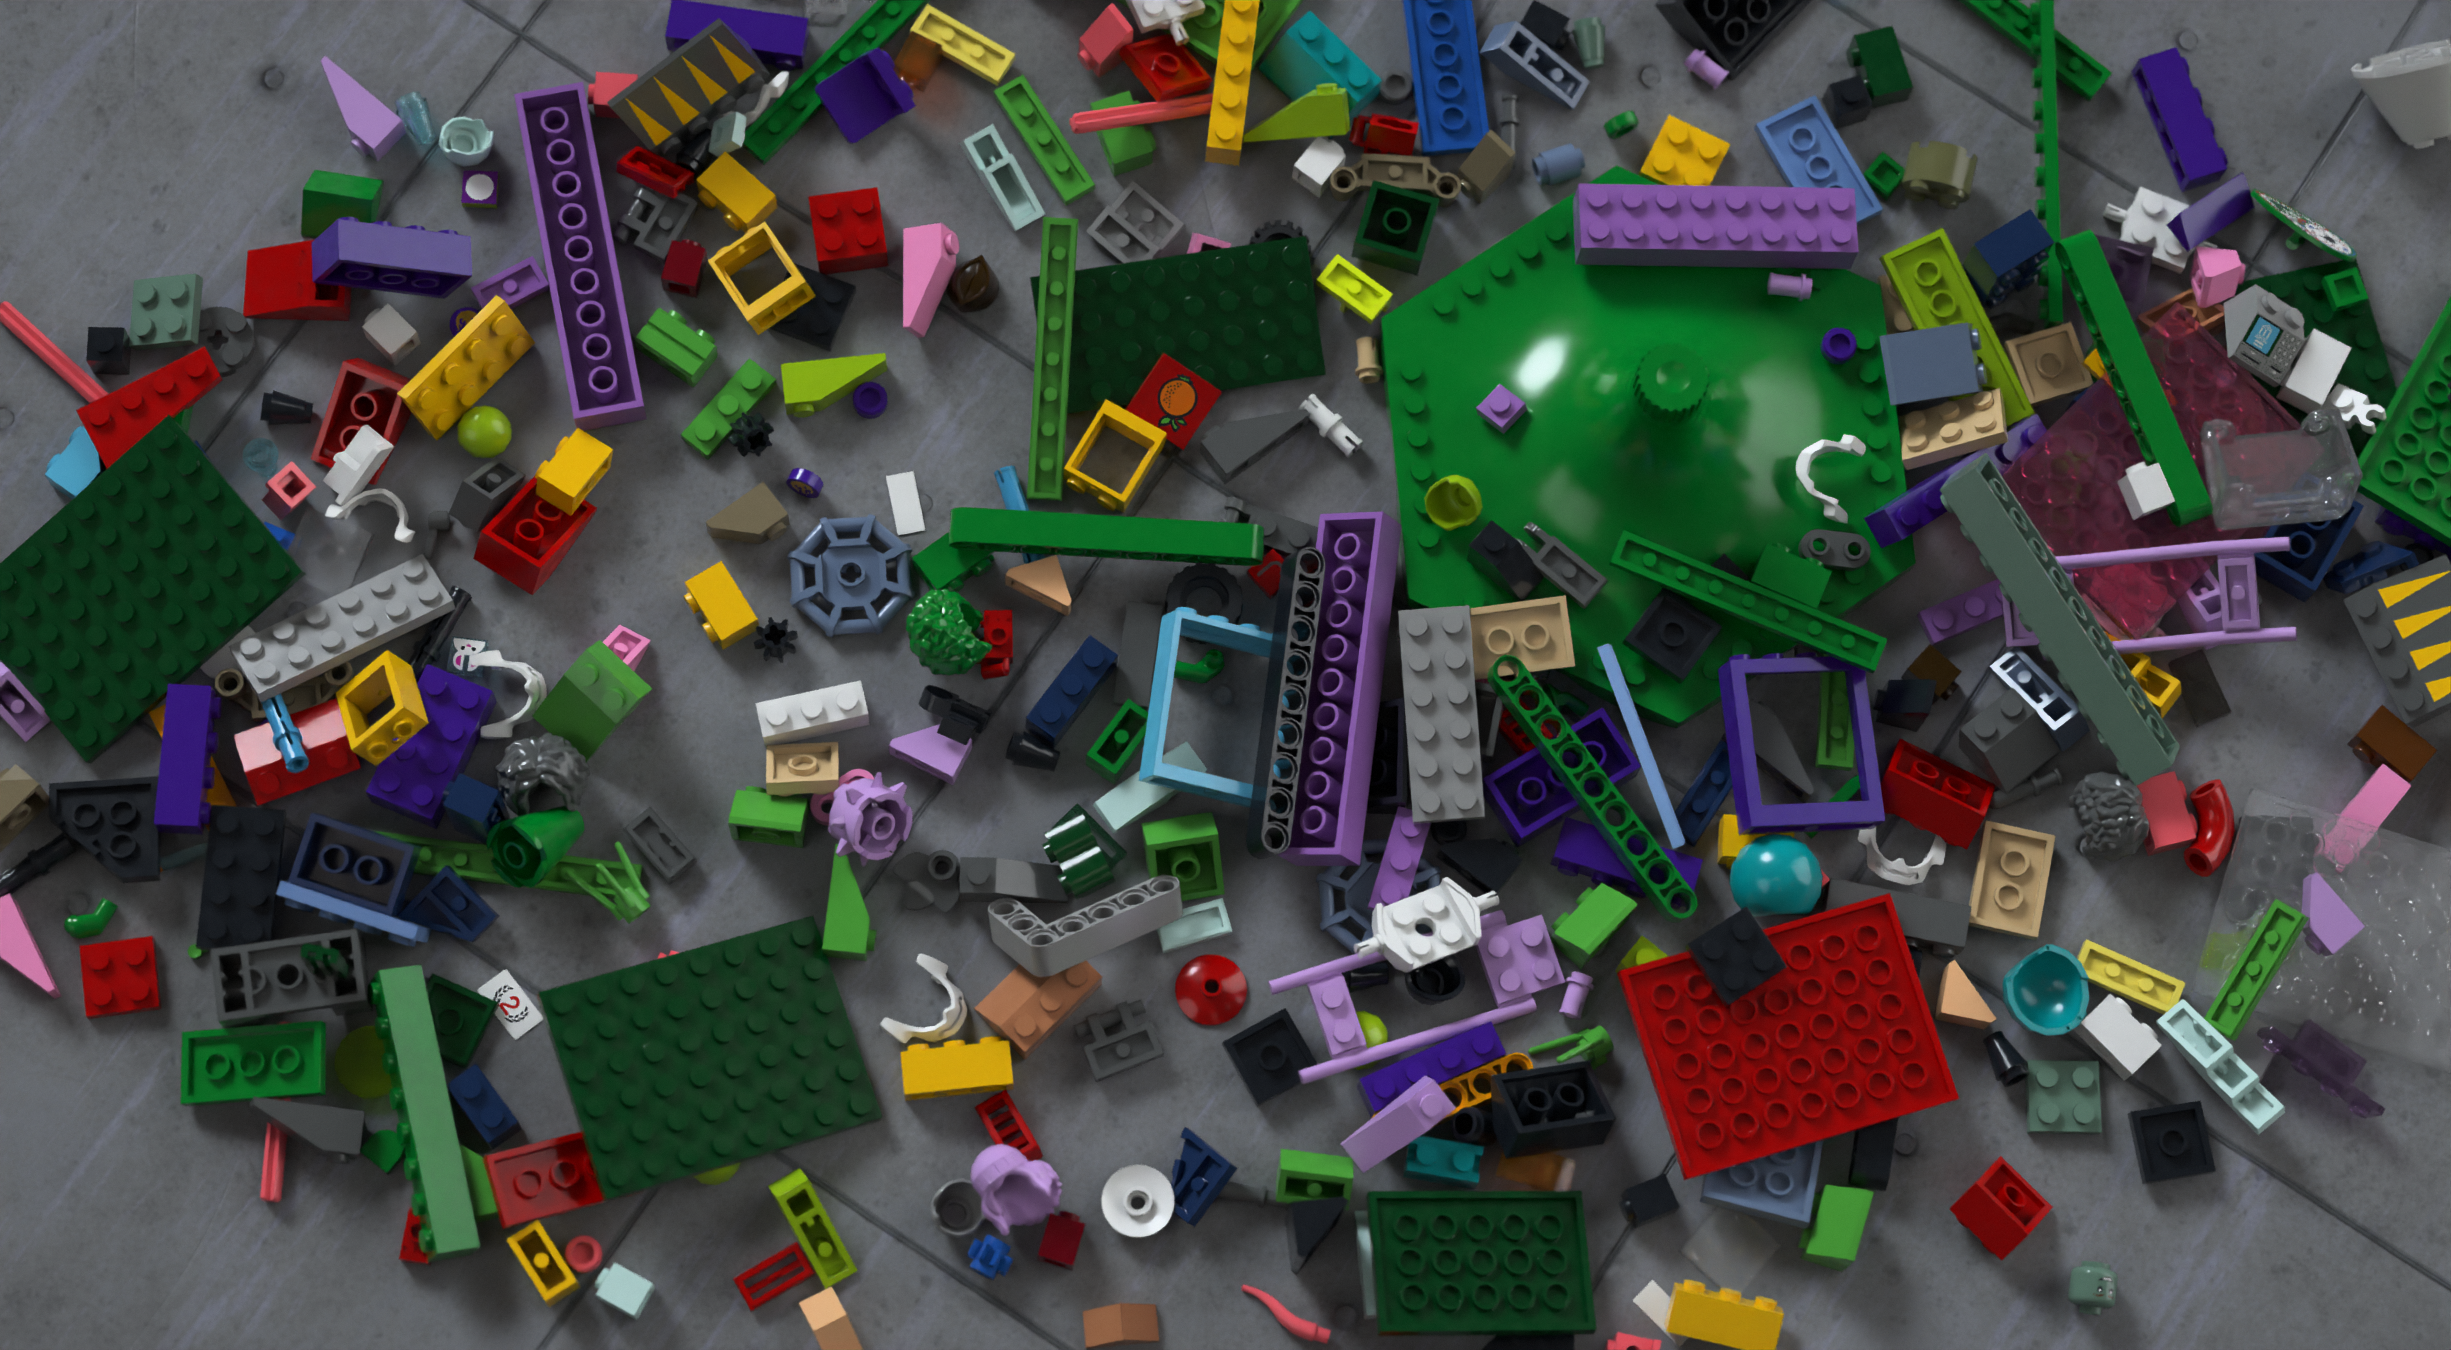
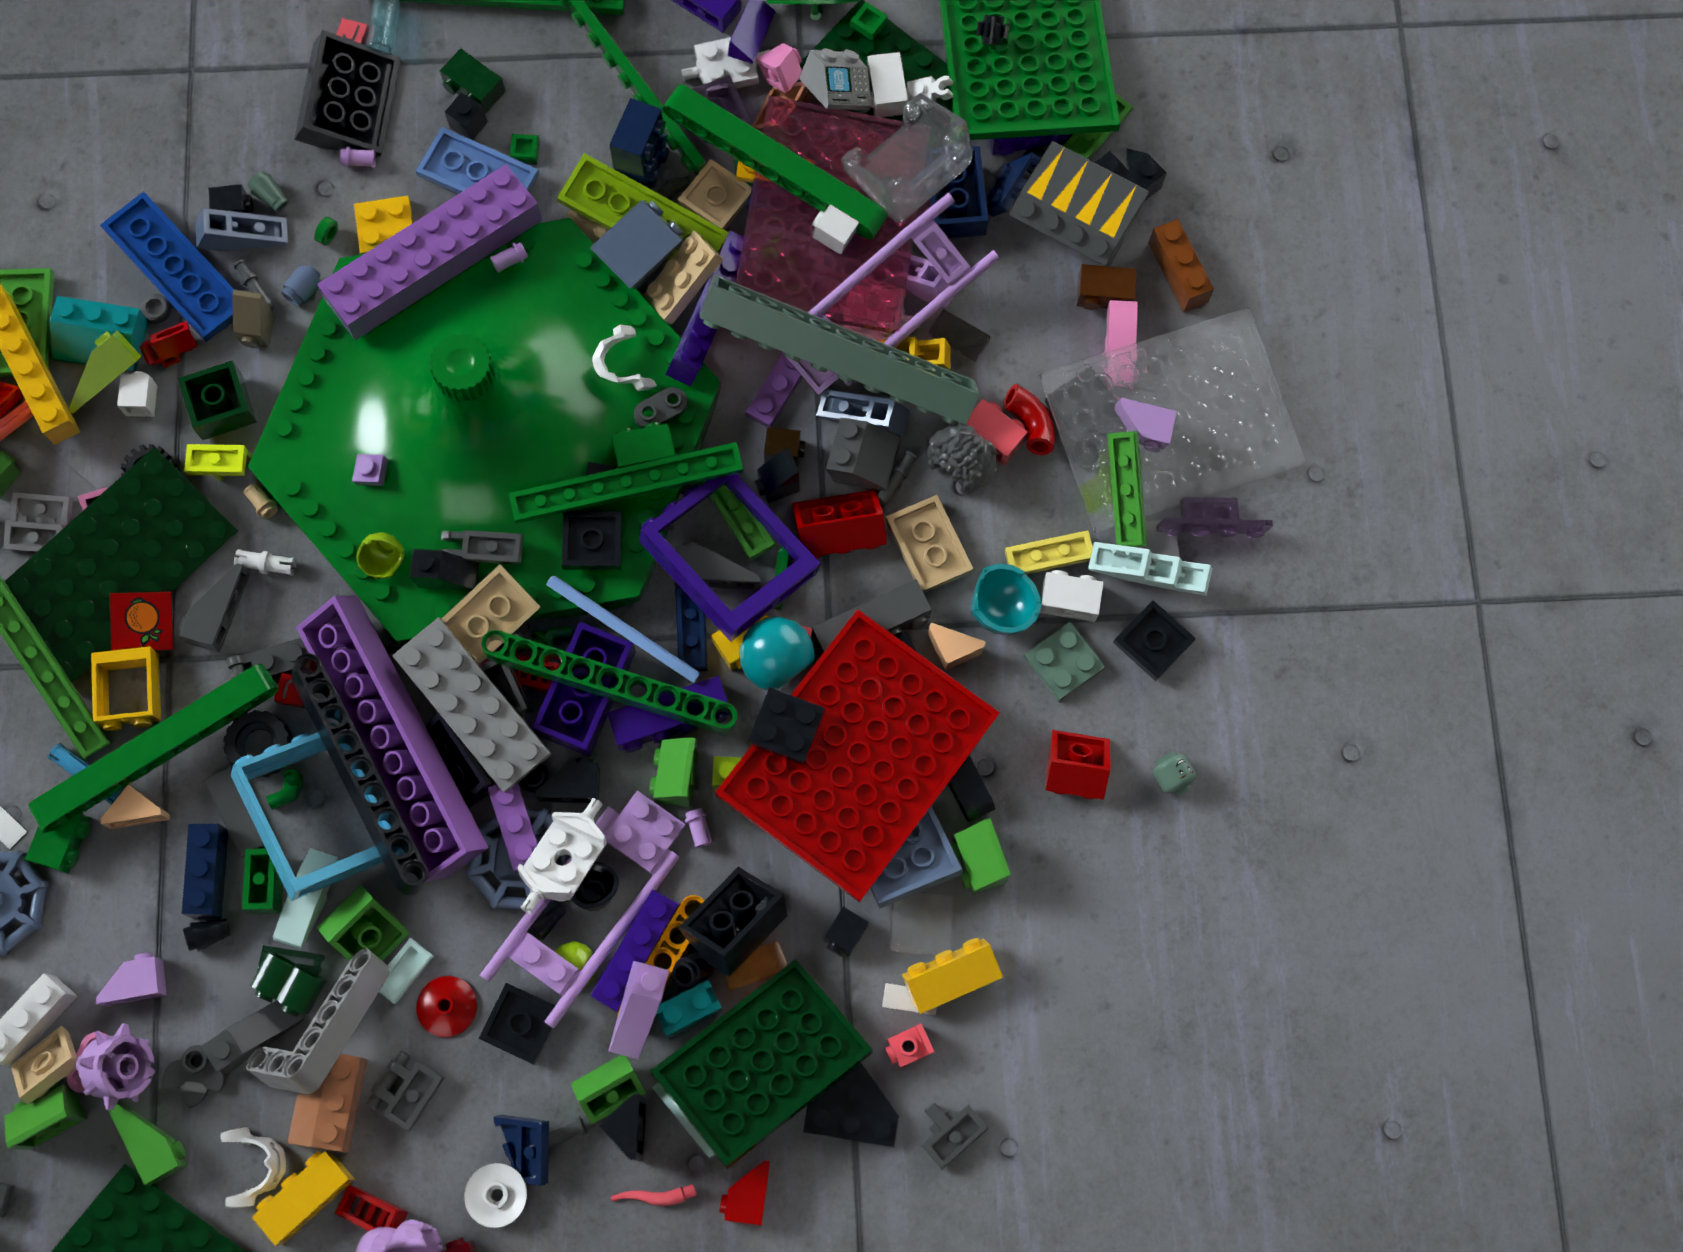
camera: 30 degrees left, 0 degrees up
green hair [906,589,992,676] -> none
black piece [919,685,993,745] -> none
red piece [977,610,1013,680] -> none
dark tan plate [1329,153,1461,208] -> none
bright green plant [1528,1025,1614,1070] -> none
dark purple tile [1820,328,1857,365] -> none
white helmet [1858,827,1946,885] -> none
olive brick [1902,141,1978,210] -> none
black cone [1983,1031,2029,1087] -> none

